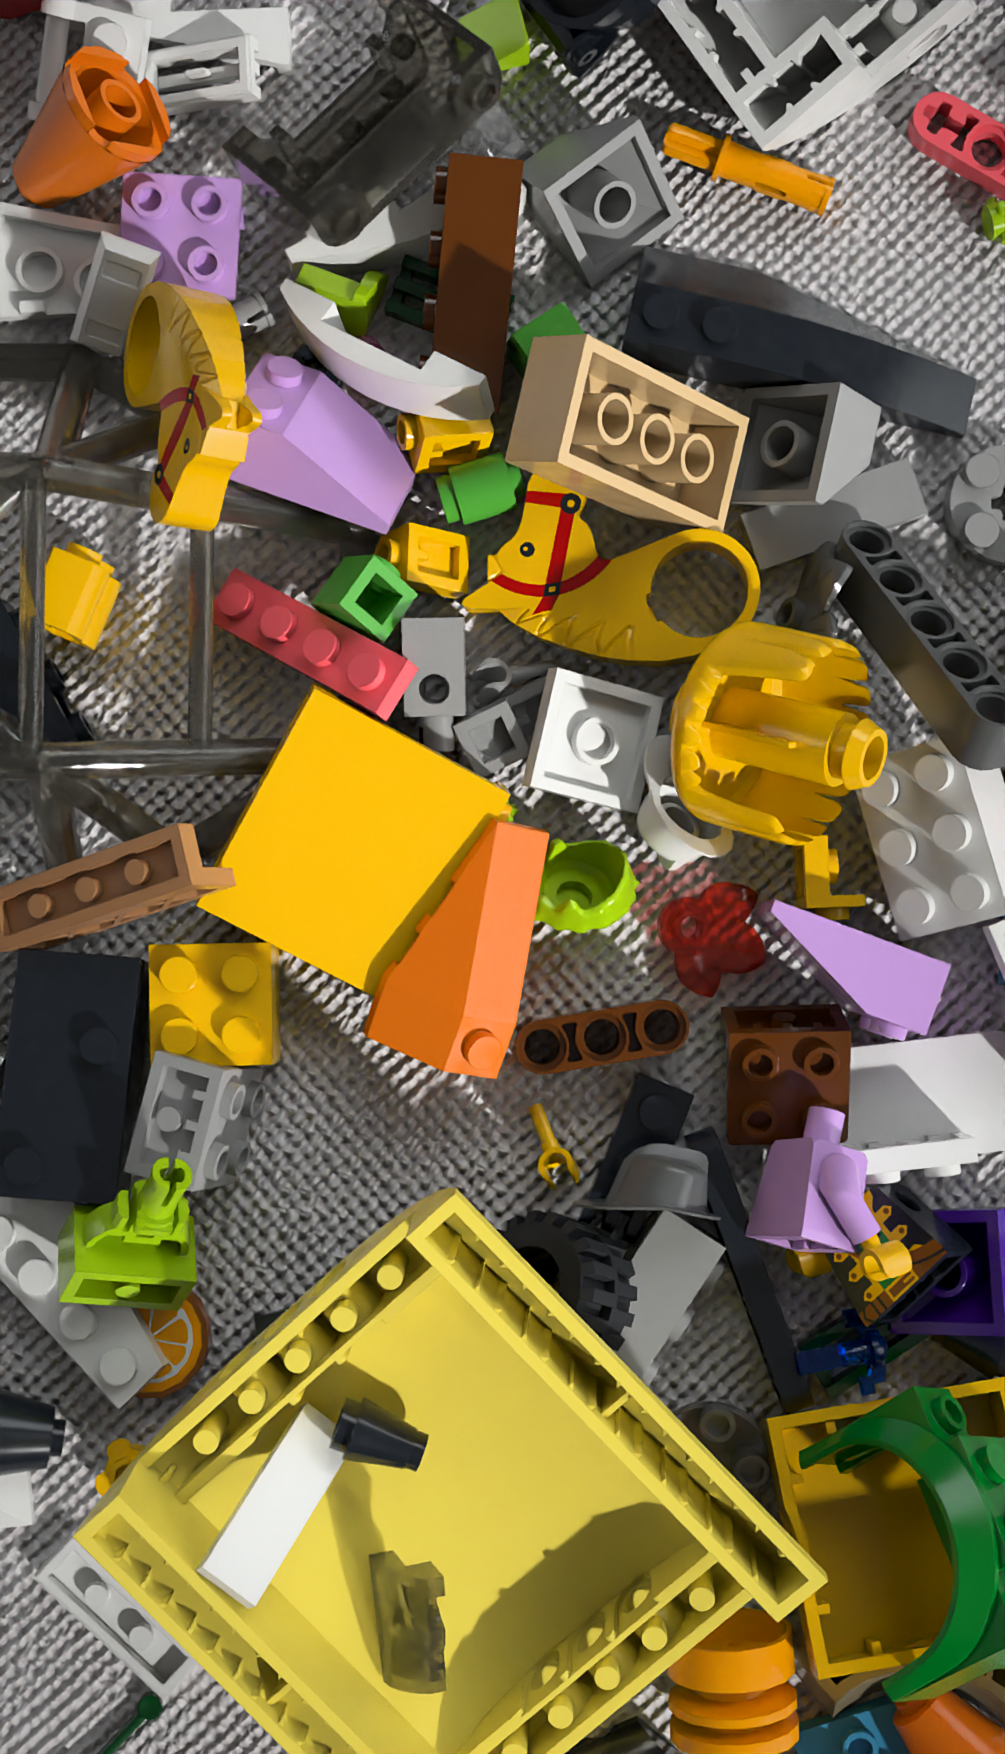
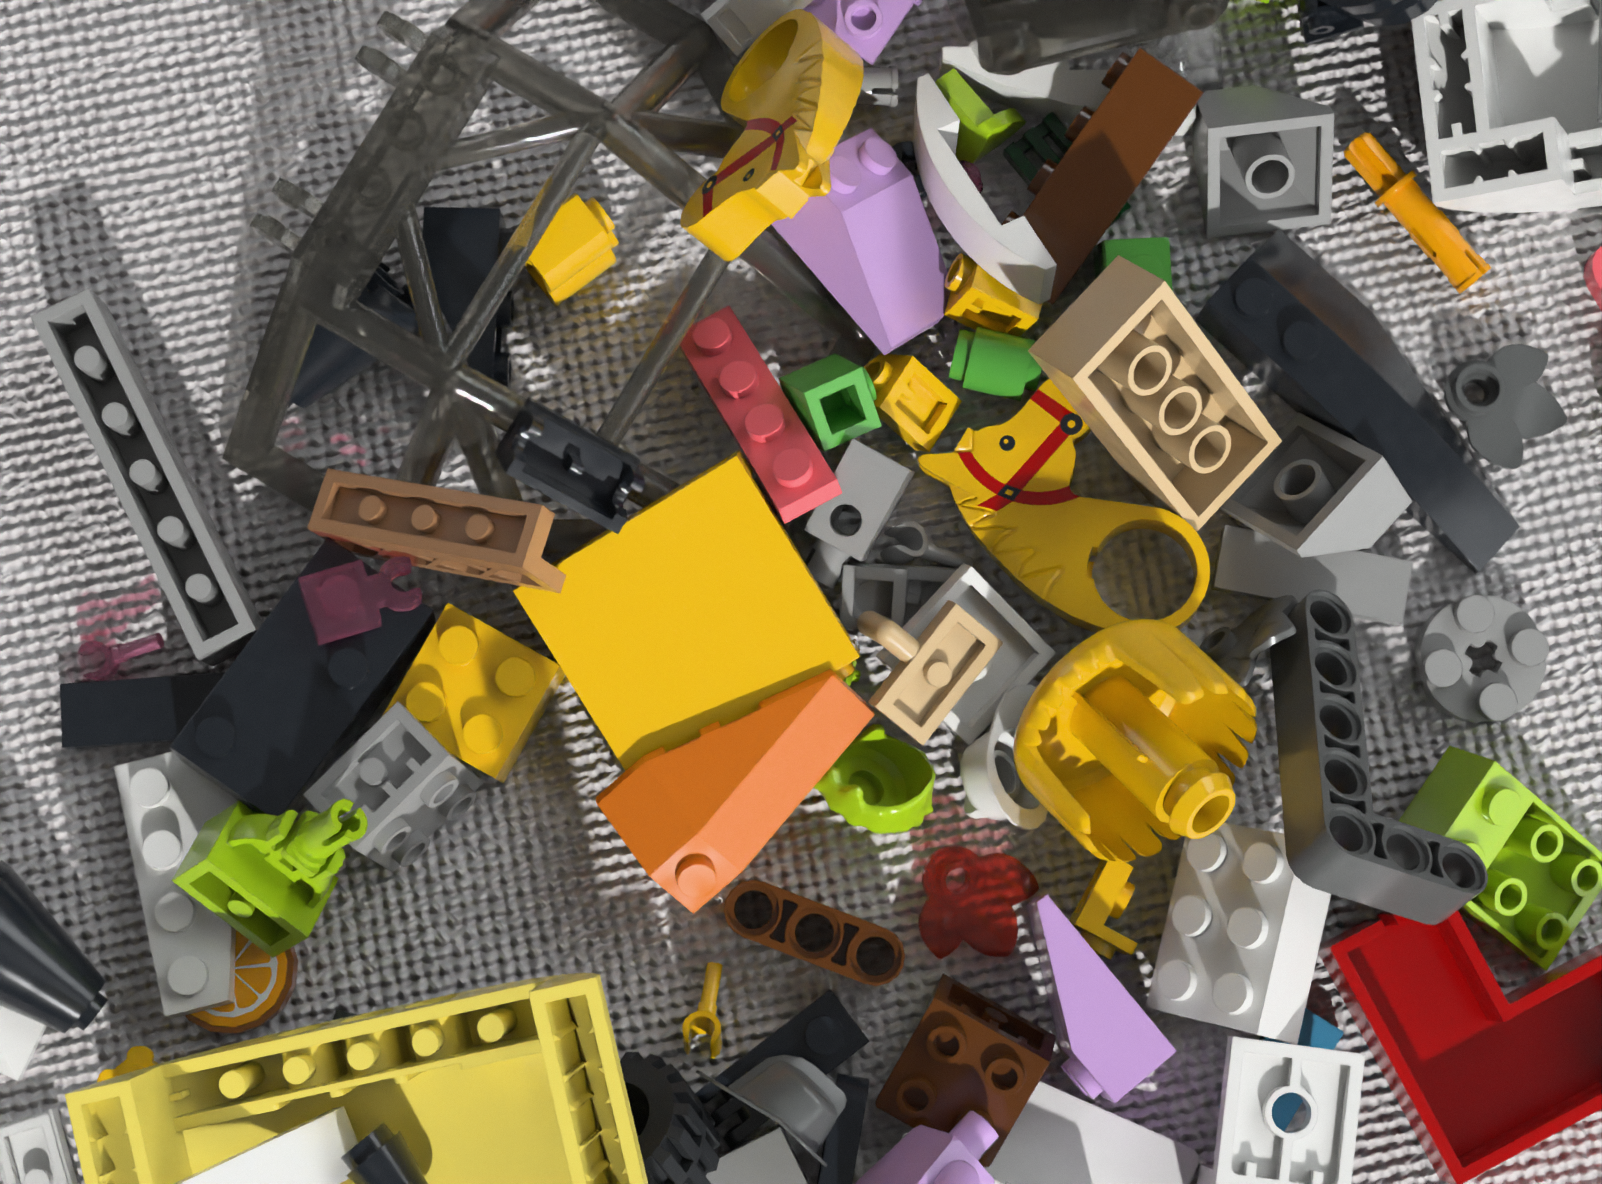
camera: 30 degrees right, 5 degrees down
none -> clear pink plate [298,556,422,645]
none -> black hinge [495,397,645,534]
none -> tan plate [857,600,1003,745]
none -> dark grey plate [1443,344,1567,469]

